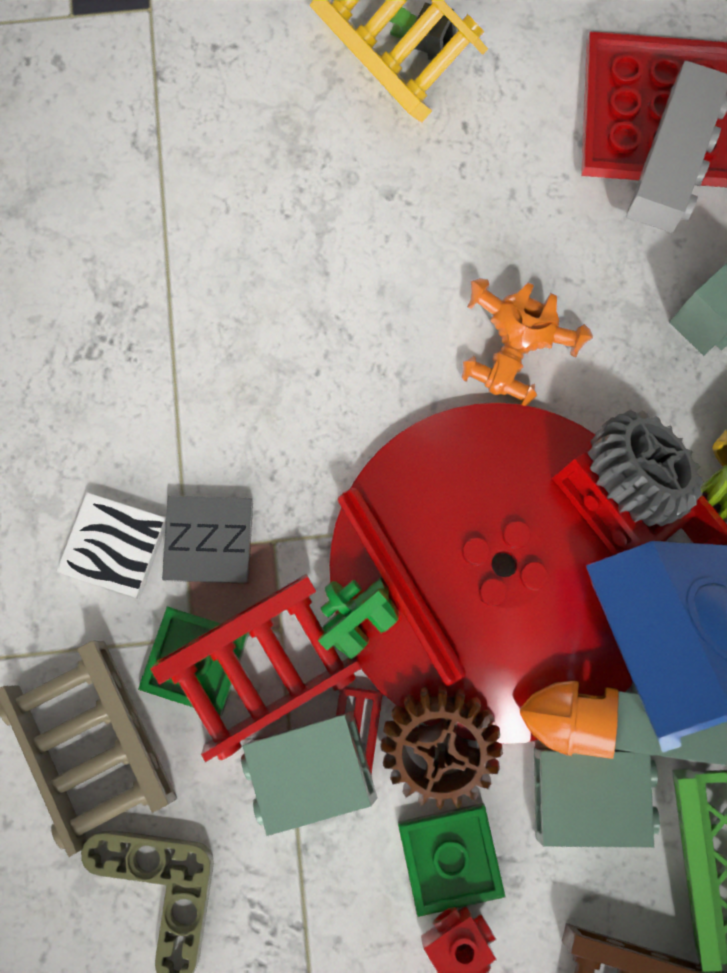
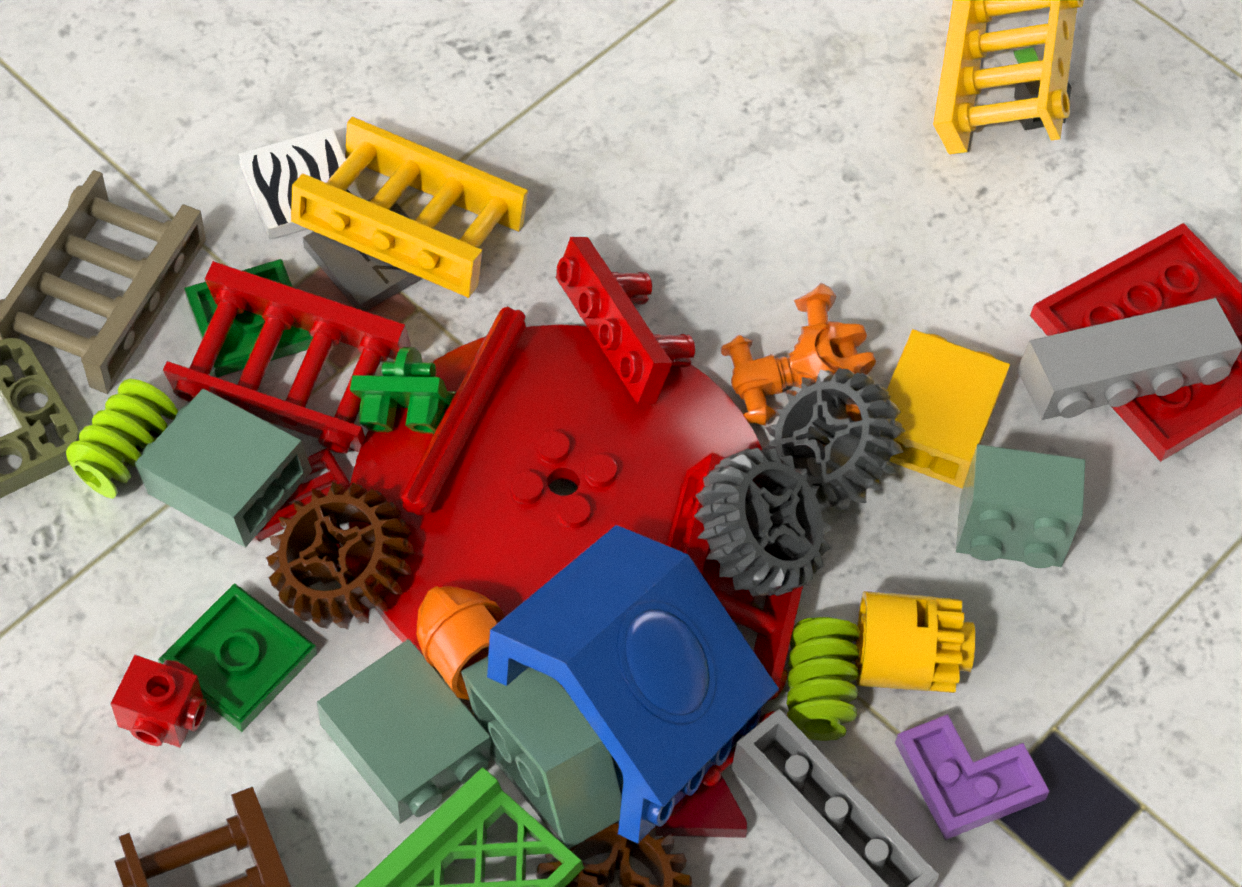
camera: 45 degrees right, 20 degrees down
none -> lime piece [66,379,178,499]
none -> yellow fence [291,116,528,298]
none -> red plate [555,237,695,405]
none -> dark grey gear [763,368,906,511]
none -> yellow brick [887,329,1010,489]

